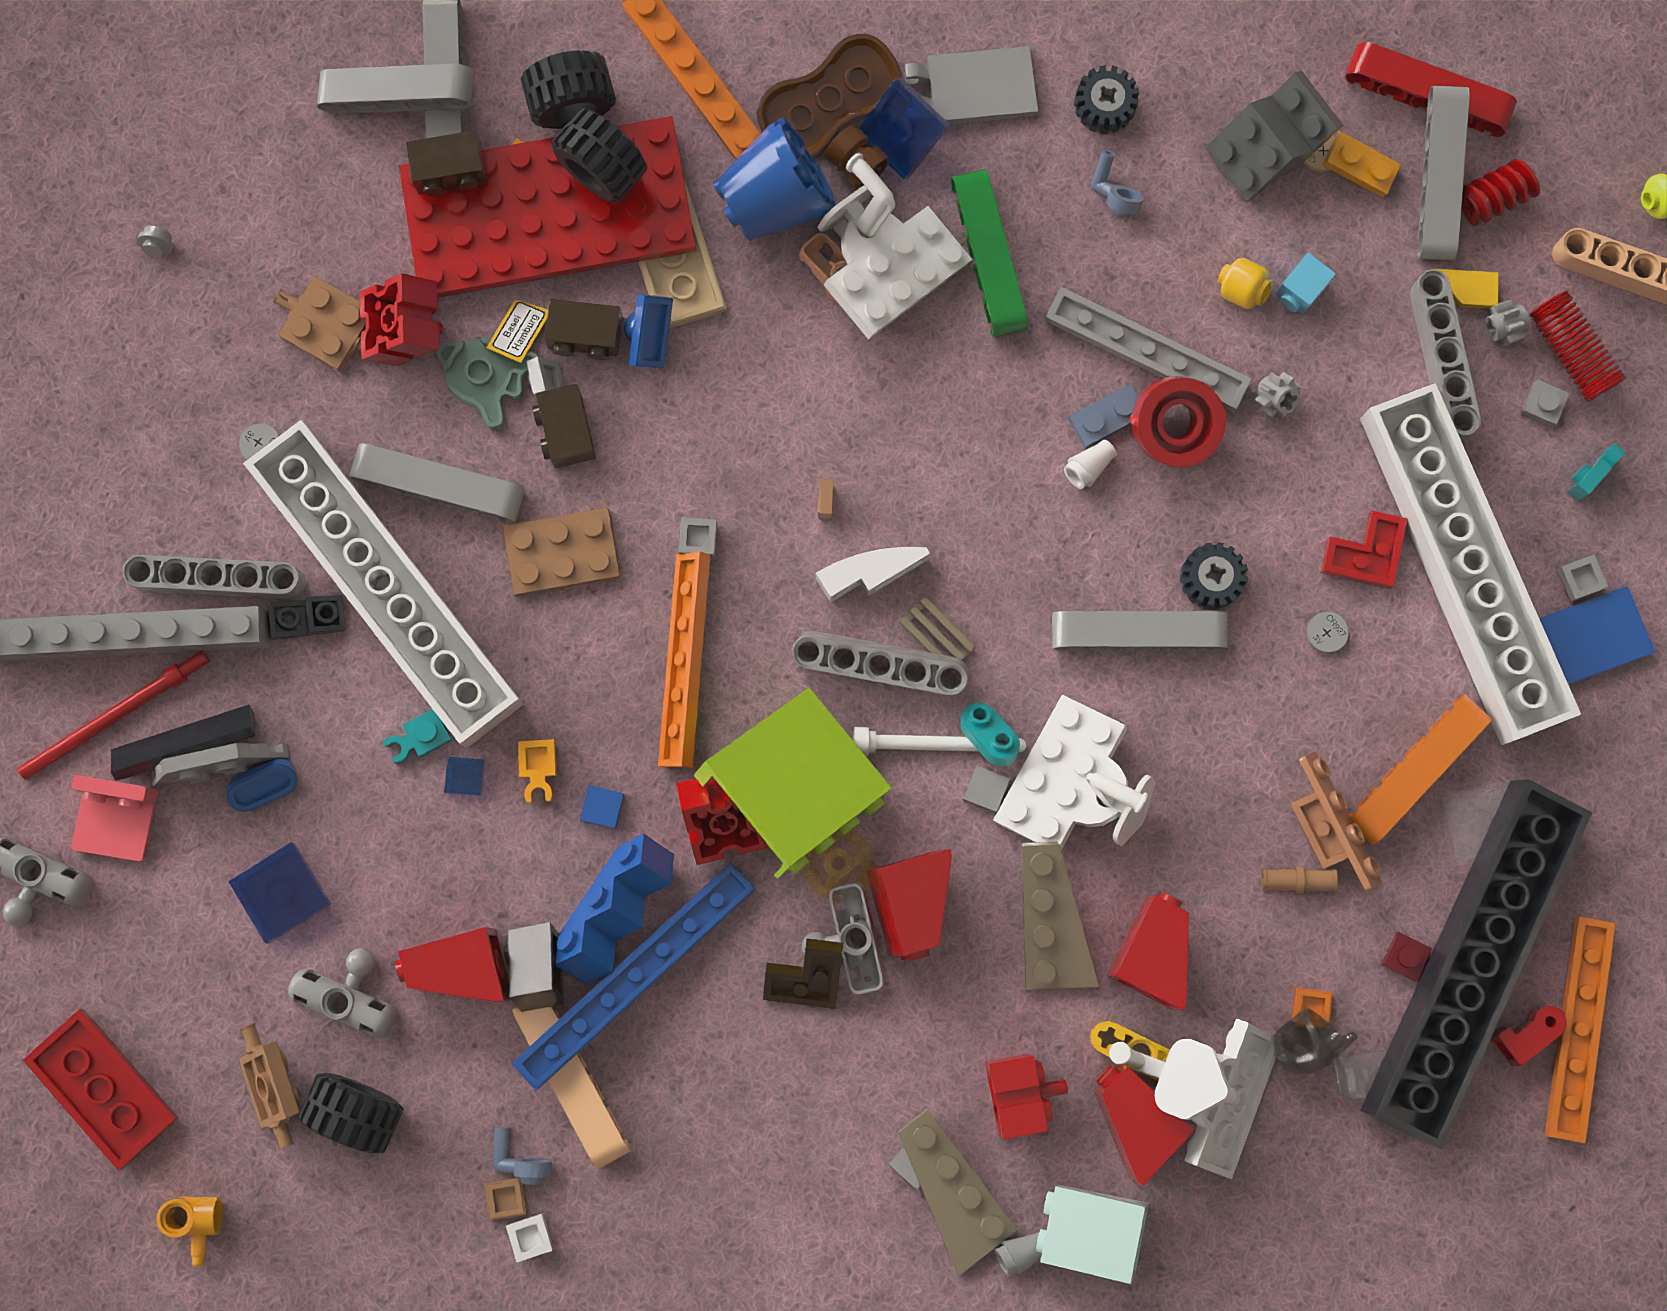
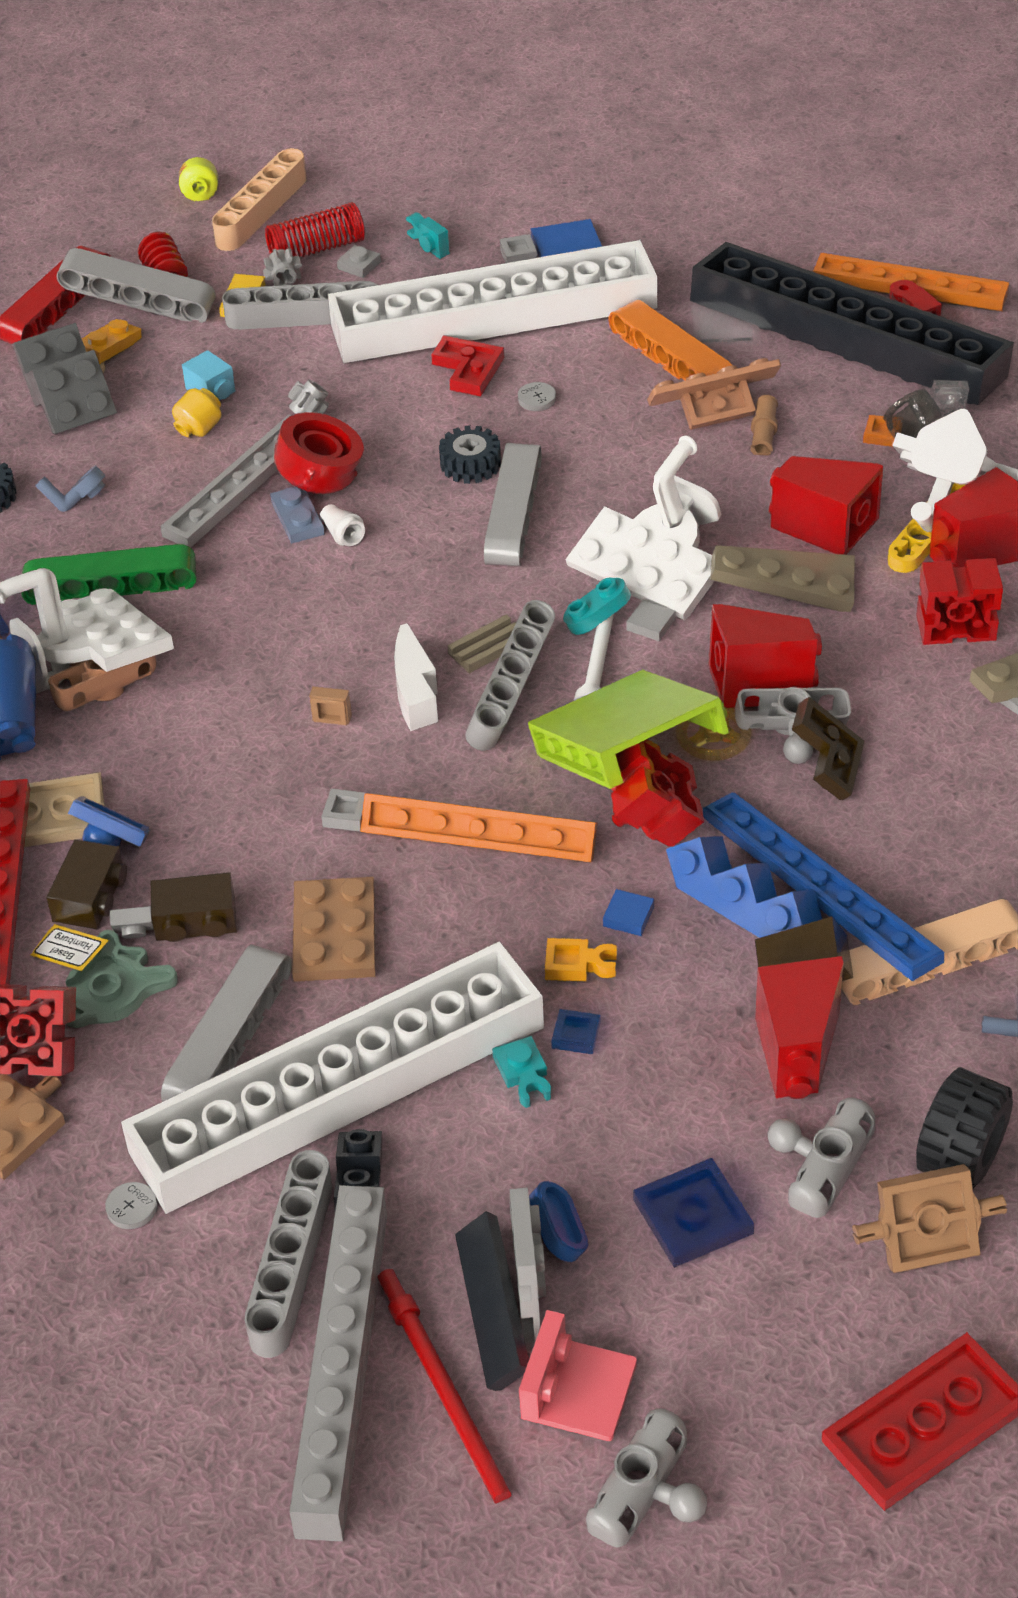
camera: 80 degrees left, 35 degrees down
dark red plate [1381,932,1432,981] -> none

